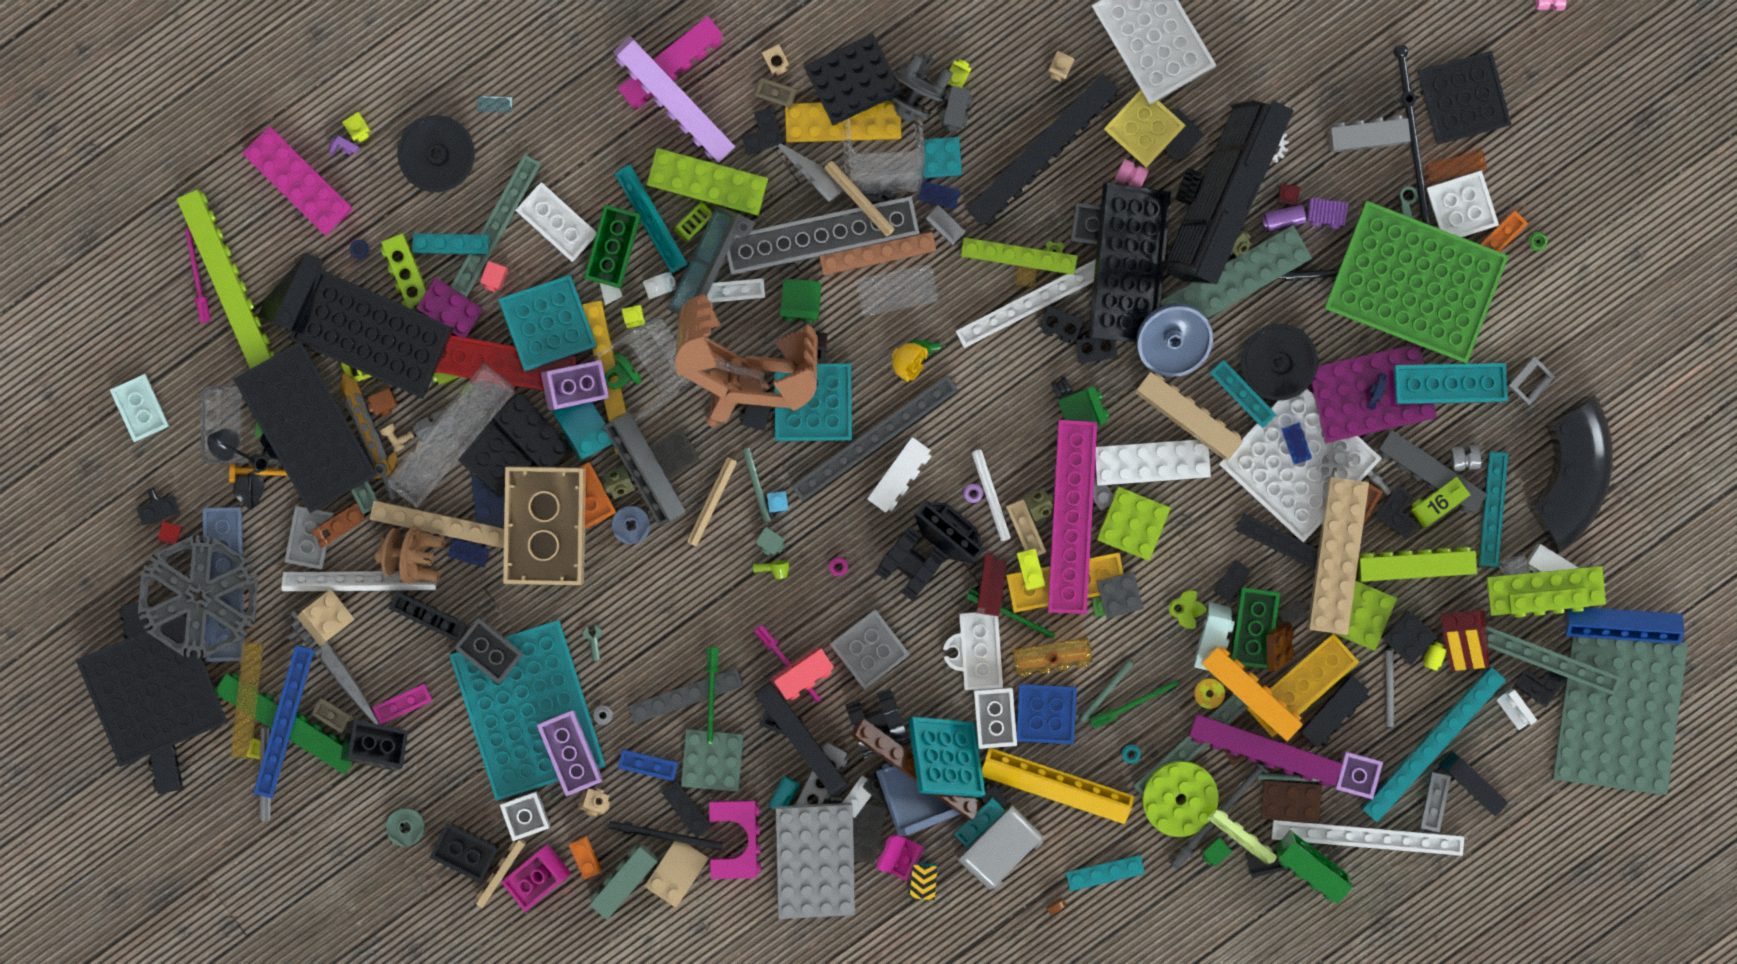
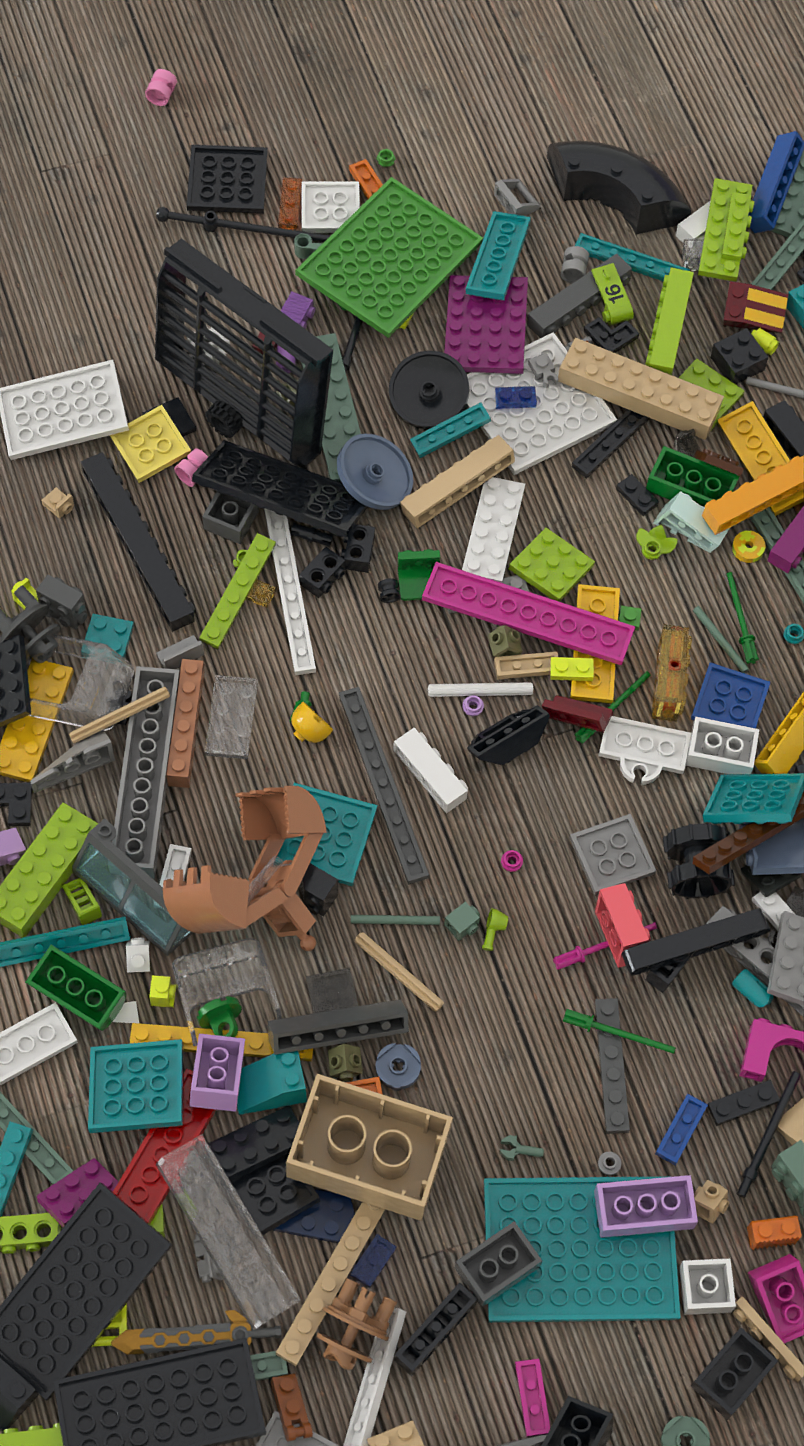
camera: 80 degrees left, 25 degrees down
dark orange brick [367,388,399,417] -> none
tan piece [380,423,414,453] -> none
coral brick [480,261,509,293] -> none
sand green plate [681,729,744,792] -> none
medium azure plate [767,491,788,513] -> none
green bracket [780,279,821,323] -> none
black piece [874,526,948,601] -> none
clear blue plate [918,181,960,209] -> none
dark grey plate [1096,571,1144,618] -> none
light grey brick [1327,116,1411,153] -> none
dark blue plate [1366,372,1387,410] -> none

